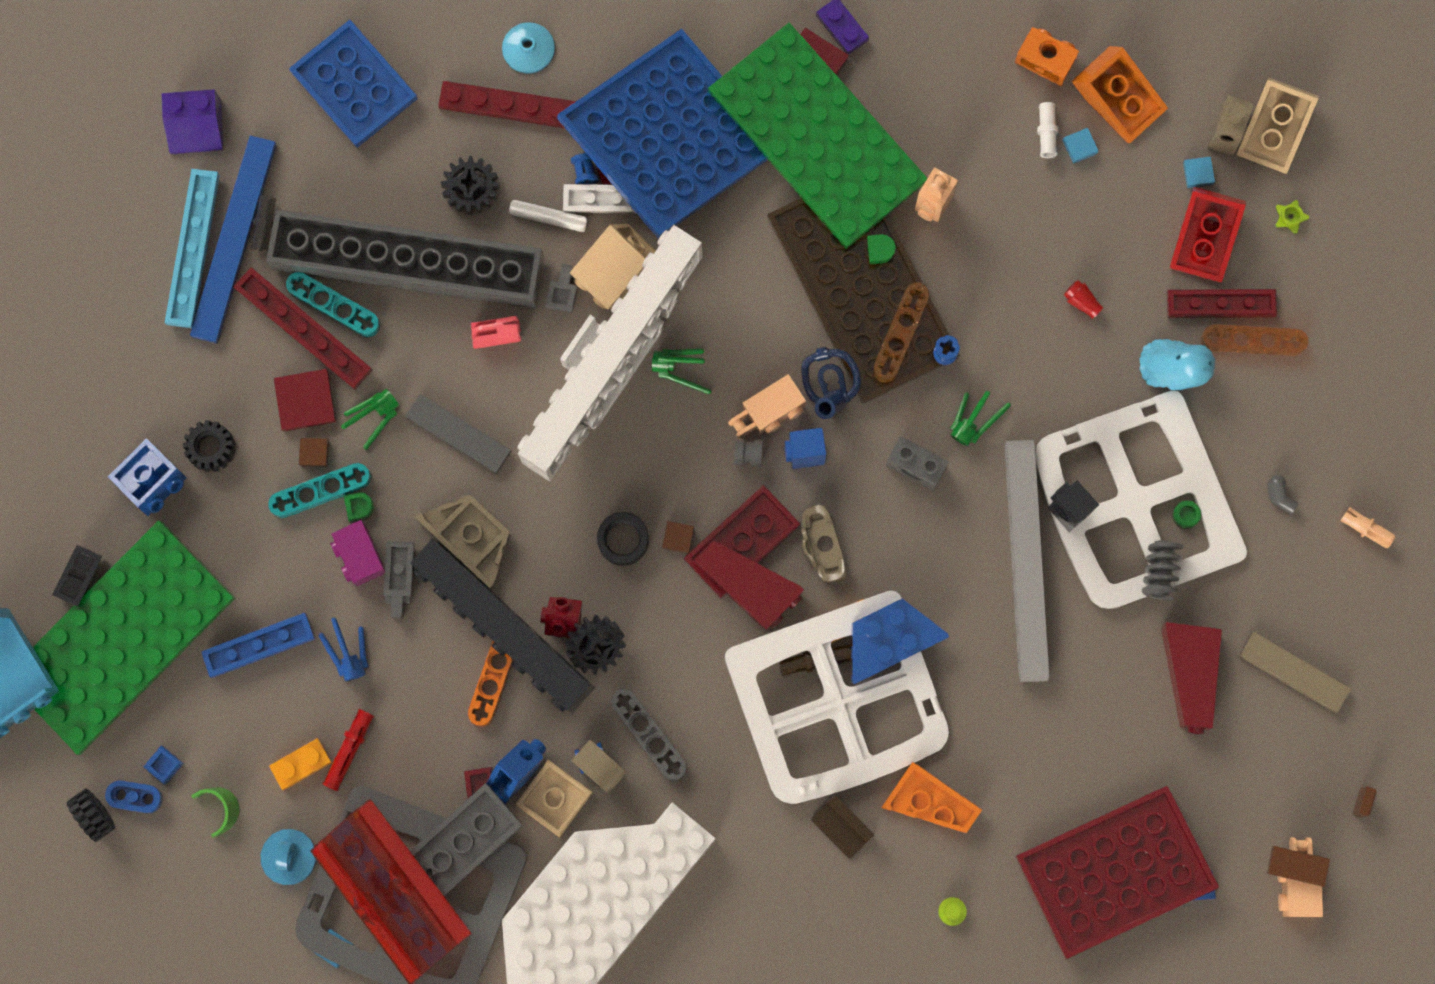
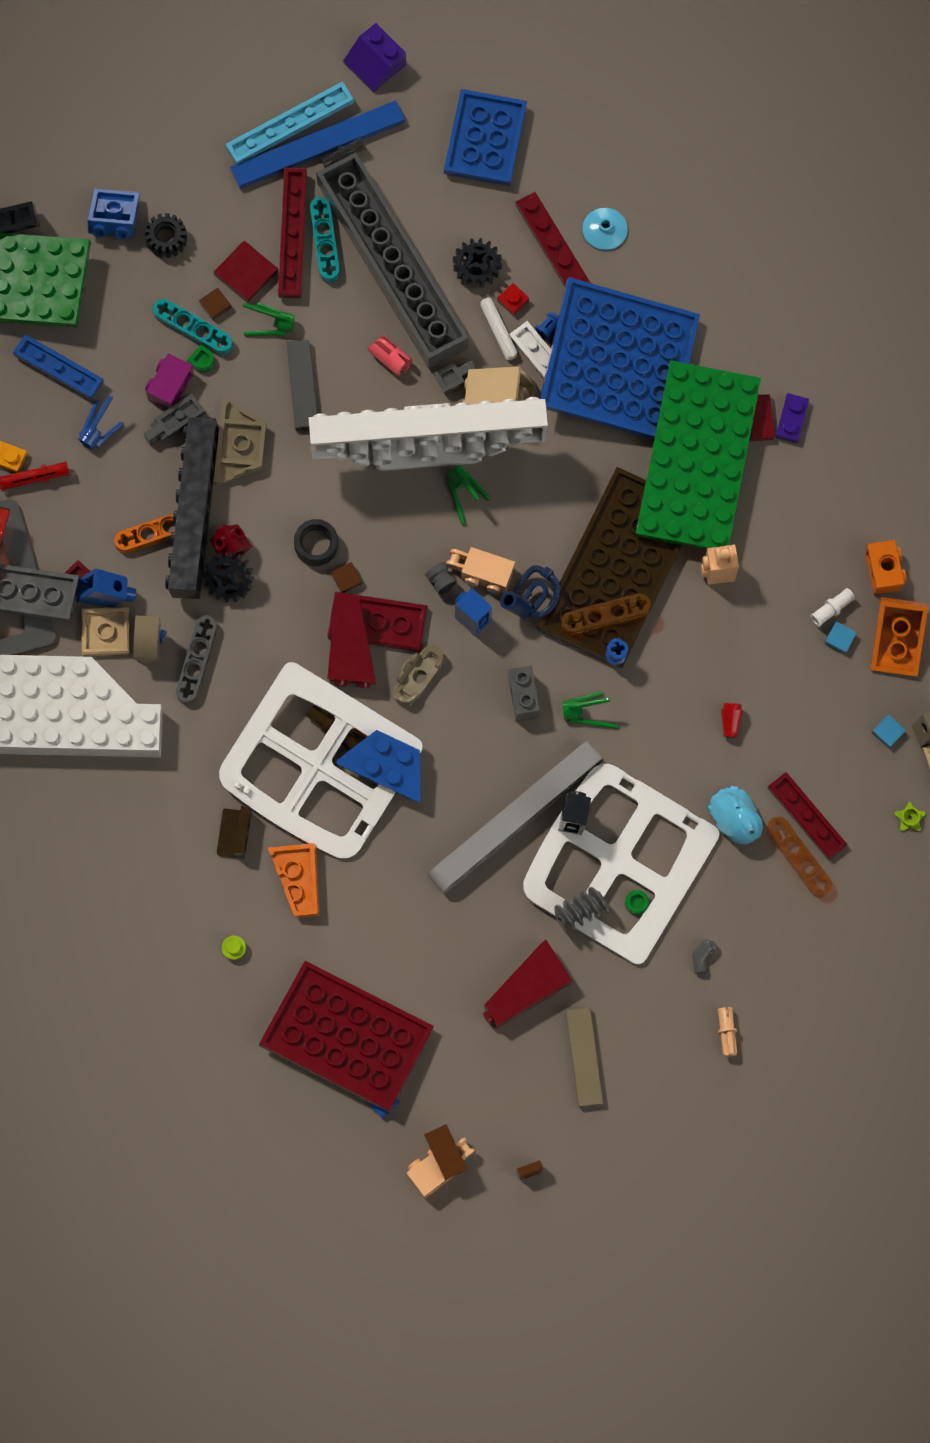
camera: 45 degrees right, 5 degrees down
green tile [867,234,896,264] -> none
red slope [1169,186,1246,283] -> none
none -> red plate [497,283,529,316]

